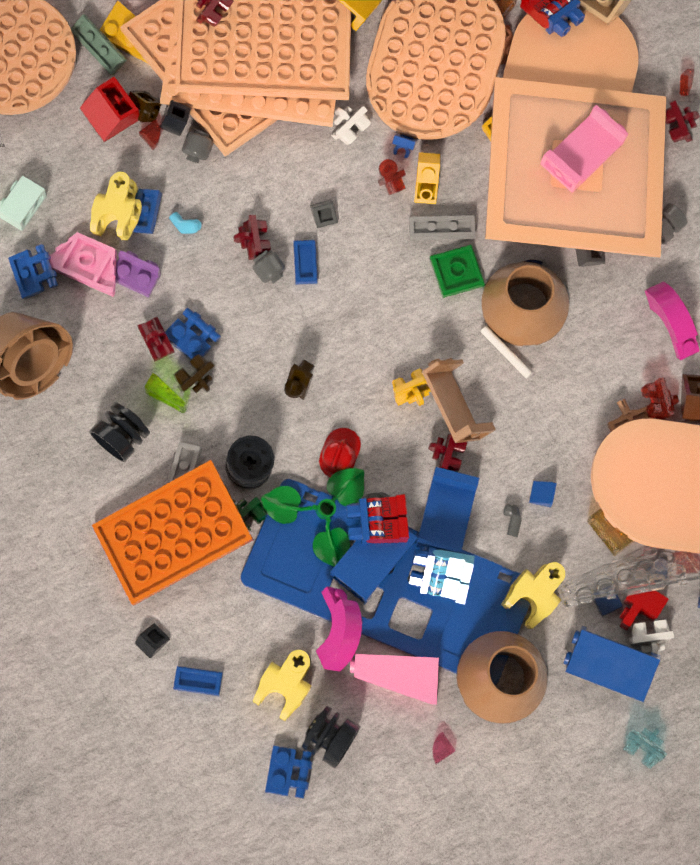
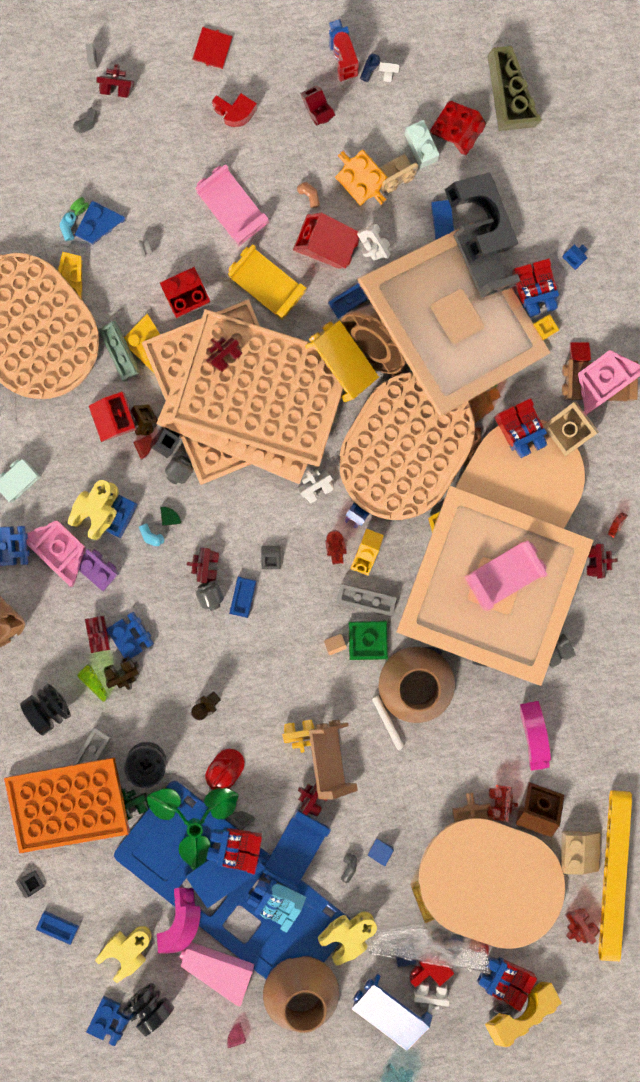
camera: 25 degrees right, 15 degrees up
none -> dark green tile [160,507,182,526]
none -> light nougat slope [324,634,347,655]

